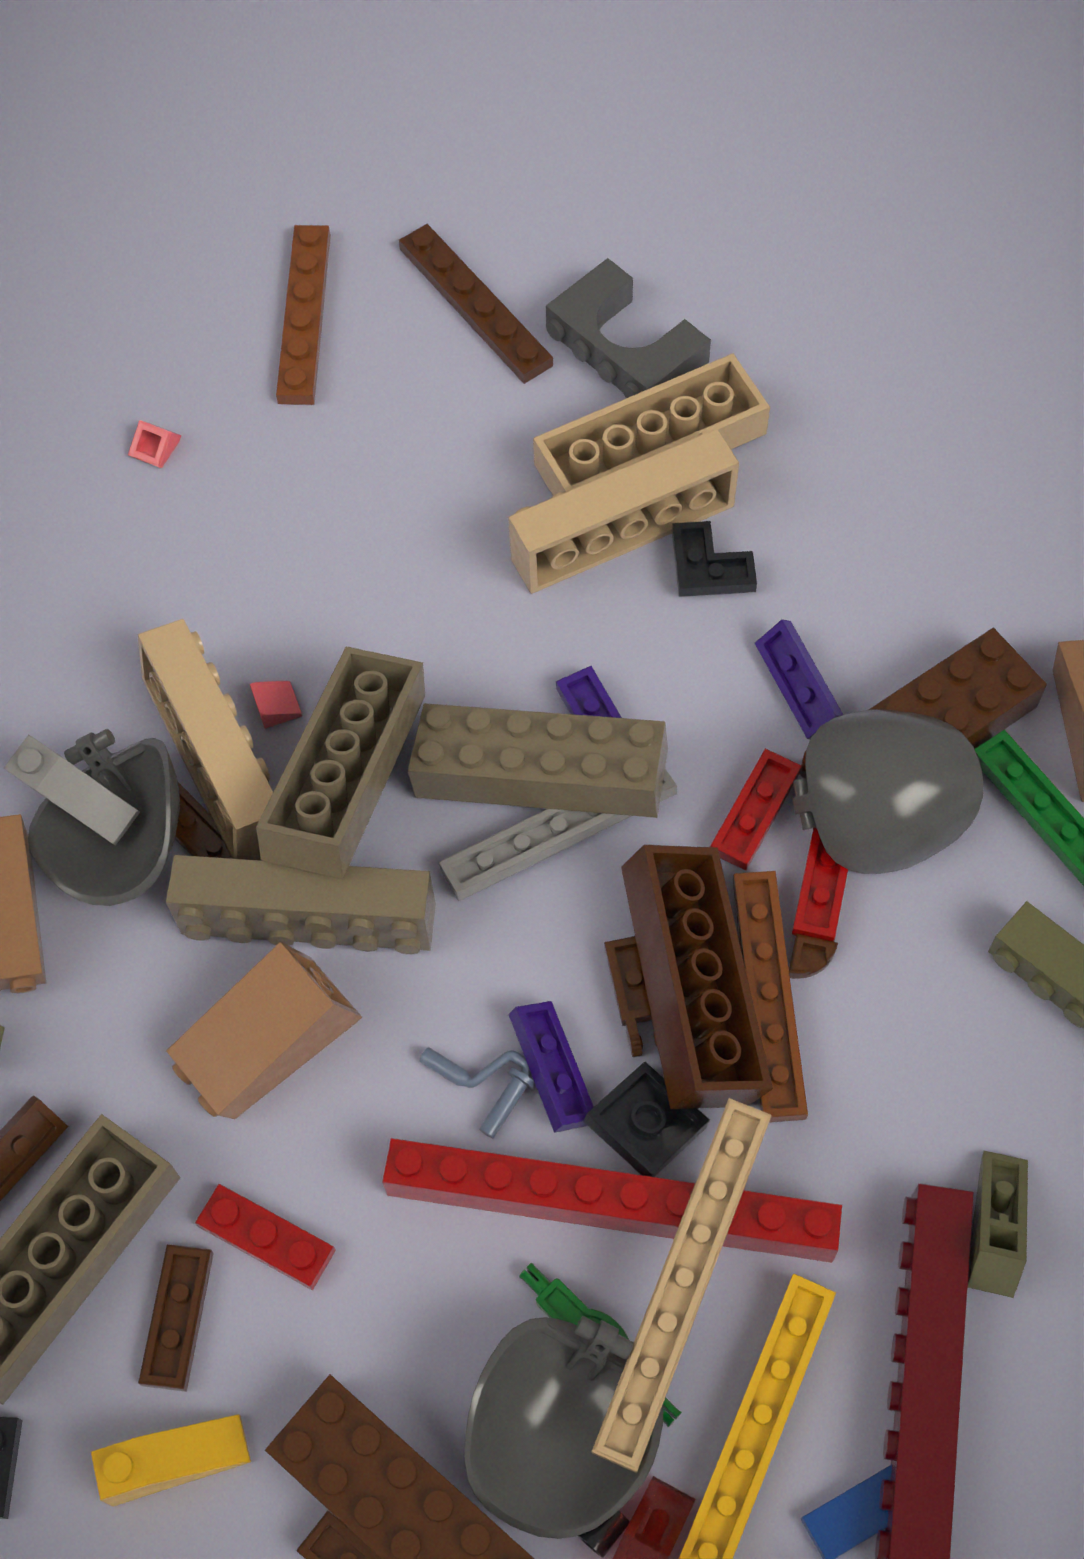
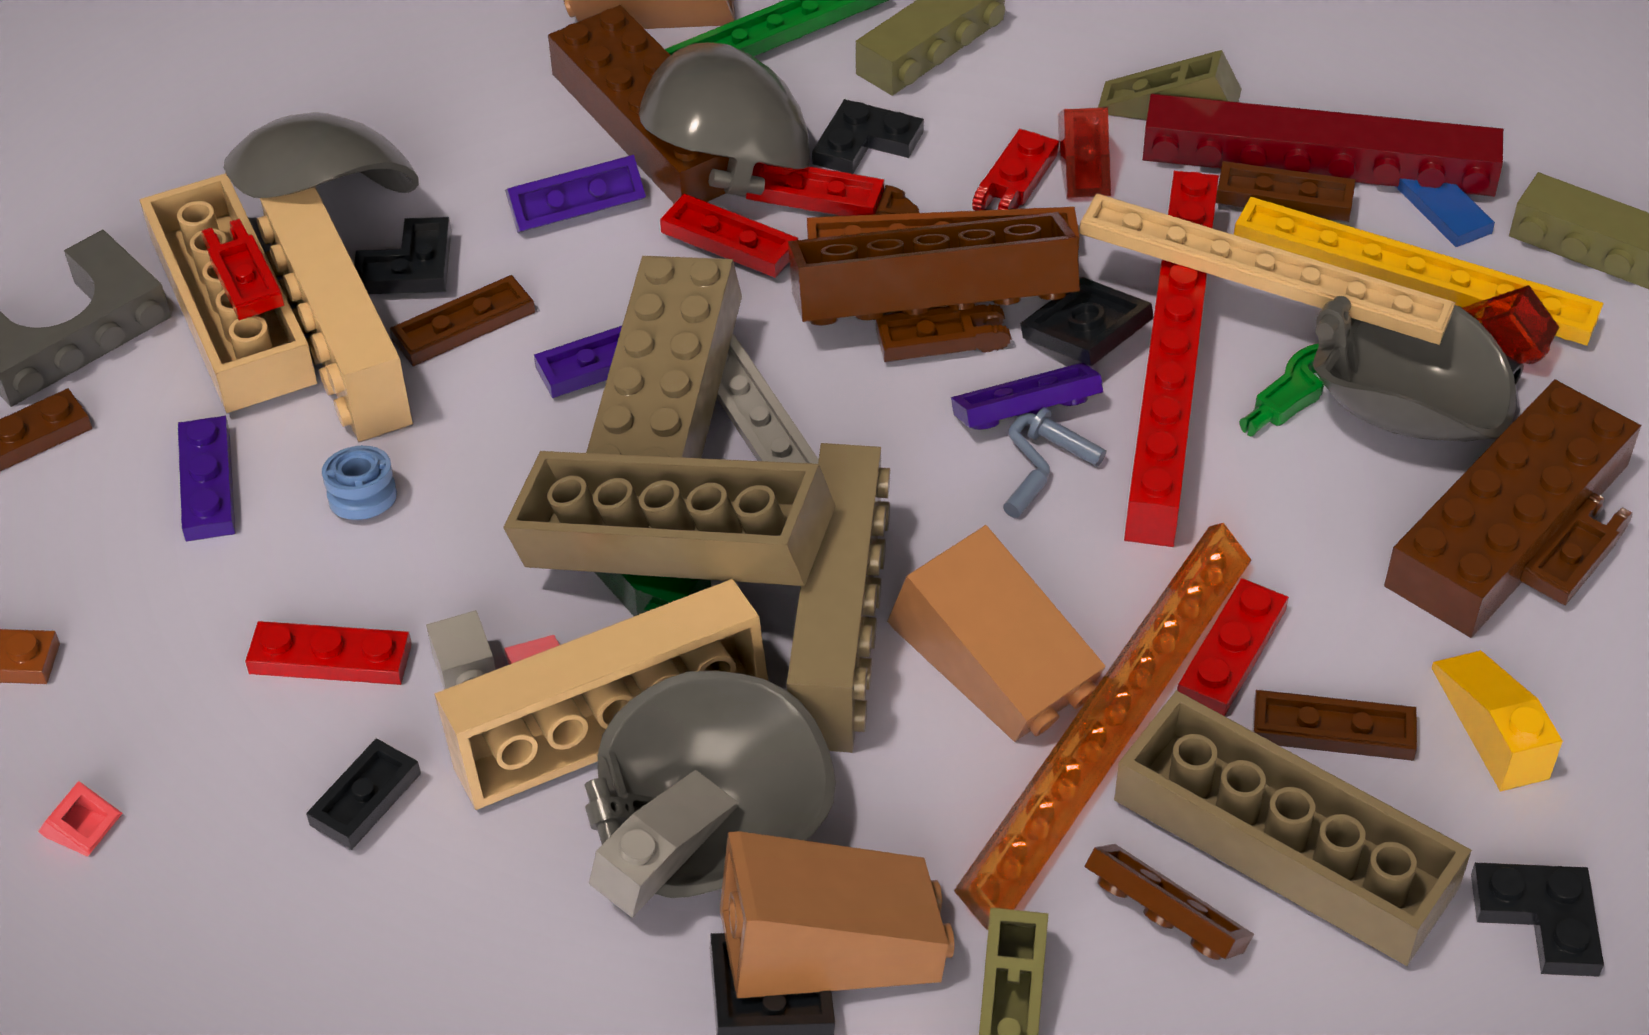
camera: 90 degrees left, 15 degrees down
none -> dark purple plate [178,415,236,542]
none -> red hinge [201,219,285,321]
none -> dark grey piece [223,112,419,198]
none -> red plate [245,621,412,685]
none -> black plate [306,738,421,850]
none -> medium blue wheel [322,445,397,520]
none -> reddish brown tile [390,275,535,366]
none -> light grey brick [426,610,496,690]
none -> black plate [812,99,924,174]
none -> clear orange plate [954,523,1252,930]
none -> red hinge [972,128,1059,211]
none -> clear red slope [1058,107,1111,198]
none -> reddish brown plate [1216,161,1356,222]

